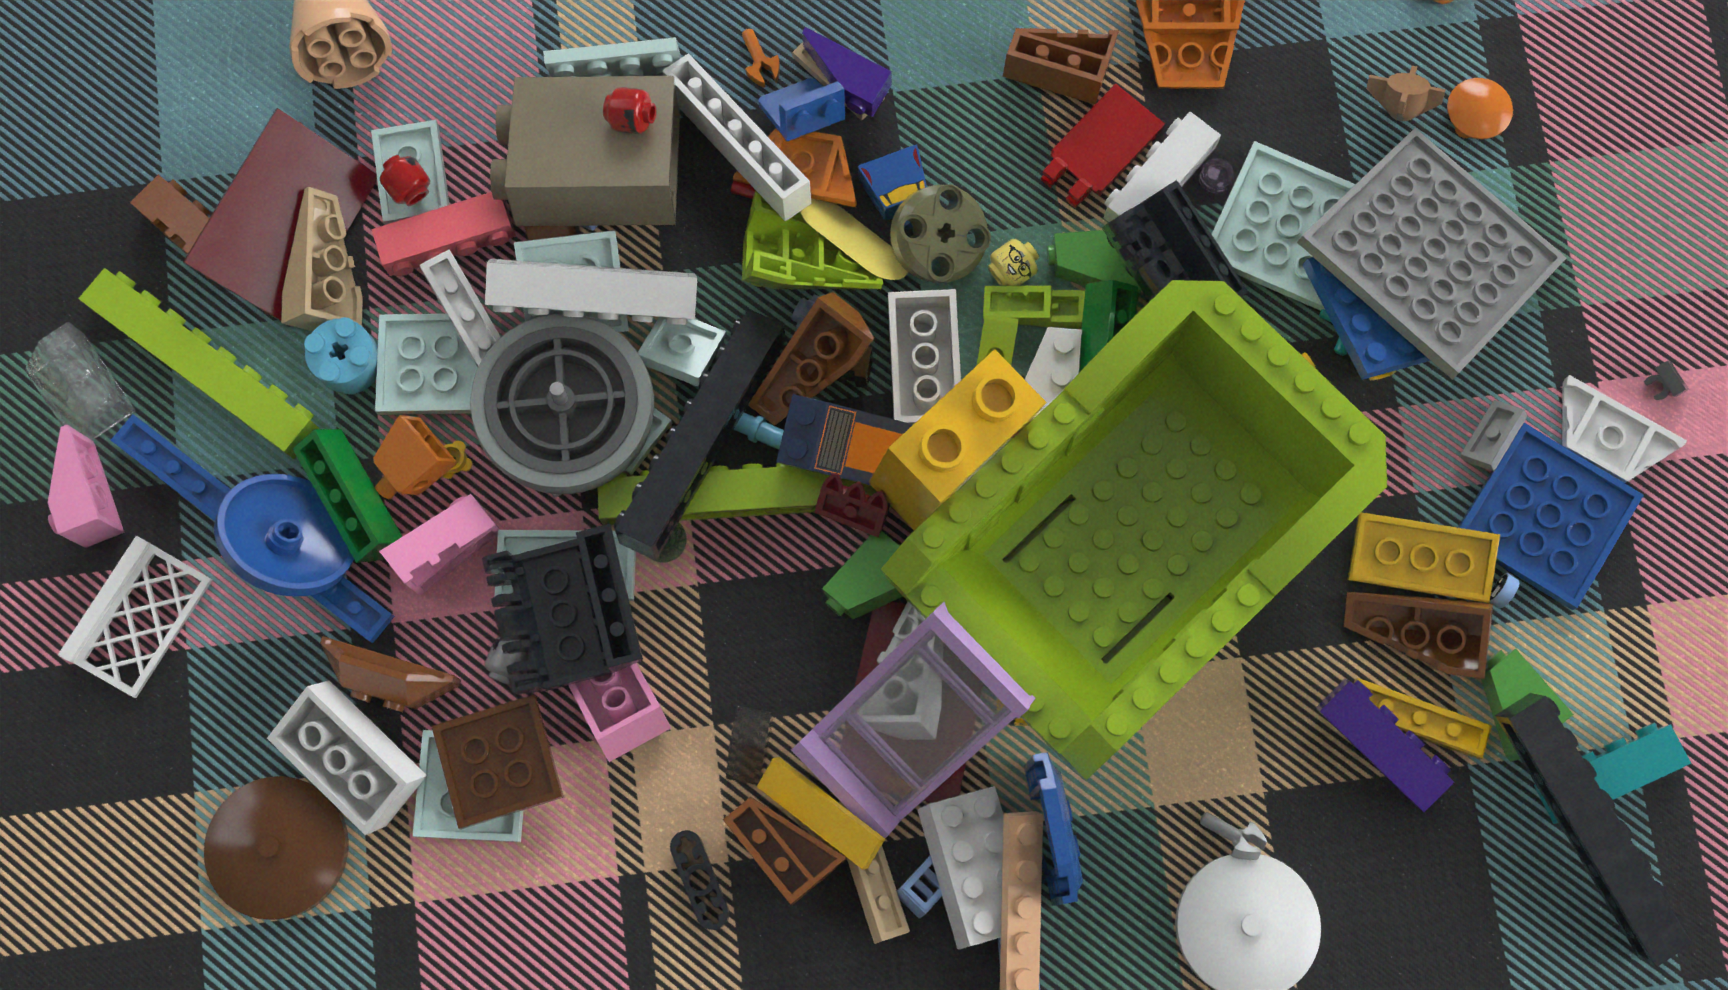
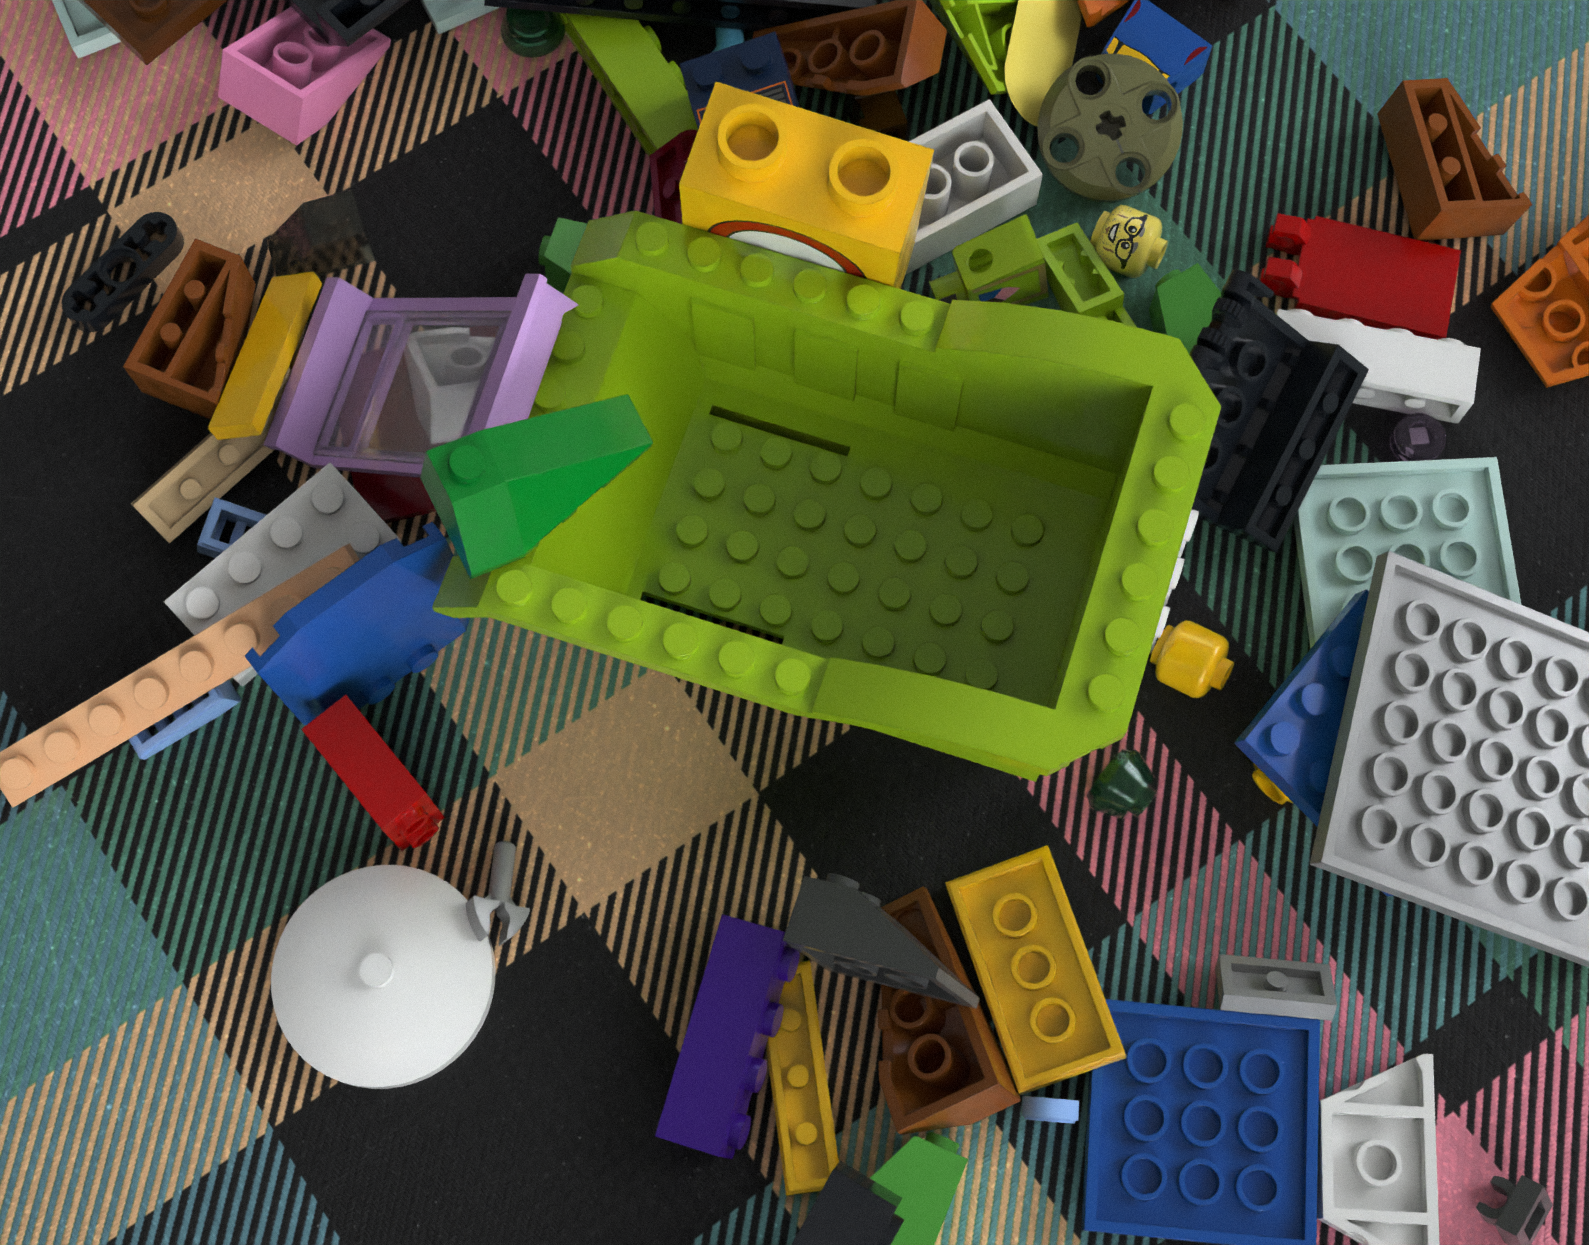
camera: 60 degrees right, 5 degrees down
none -> red window [301,695,445,852]
none -> green wedge [420,394,653,579]
none -> dark grey slope [783,873,980,1009]

